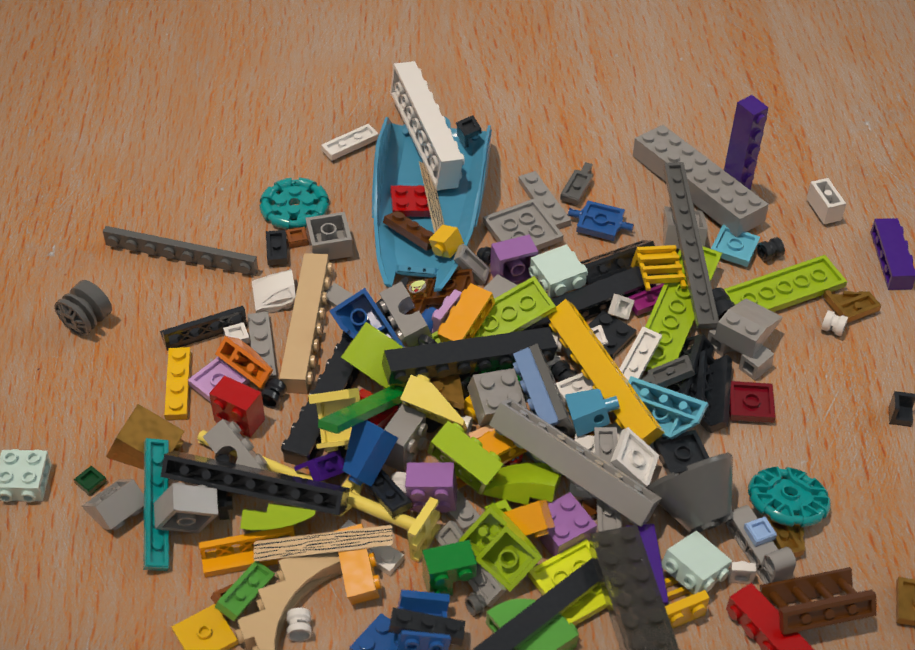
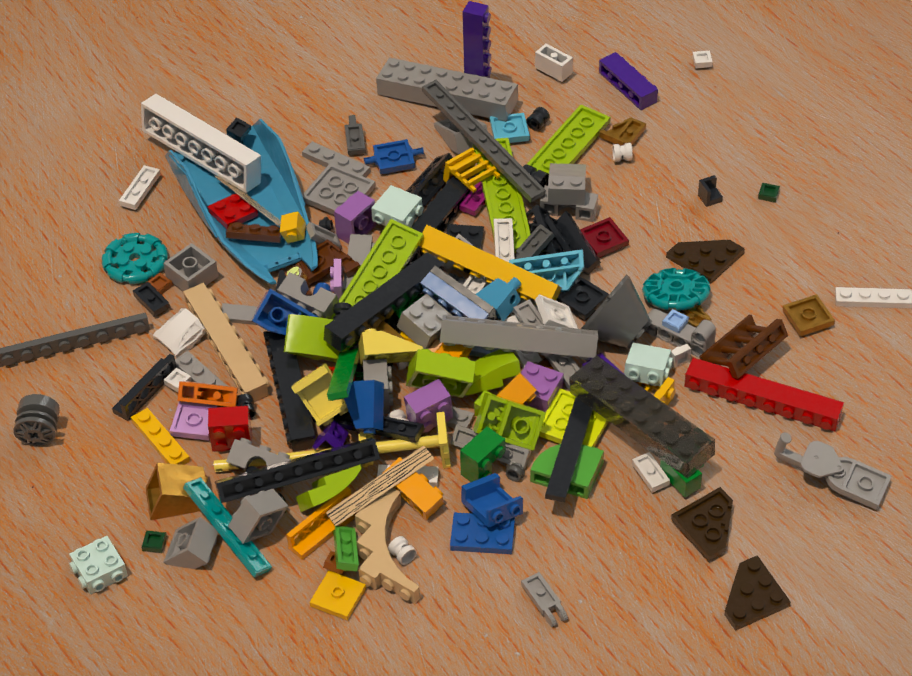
camera: 30 degrees left, 0 degrees up
black plate [388,607,465,646] -> none
light orange brick [438,283,495,342] -> none
white plate [608,294,634,320] -> none
none -> dark brown plate [666,239,745,284]

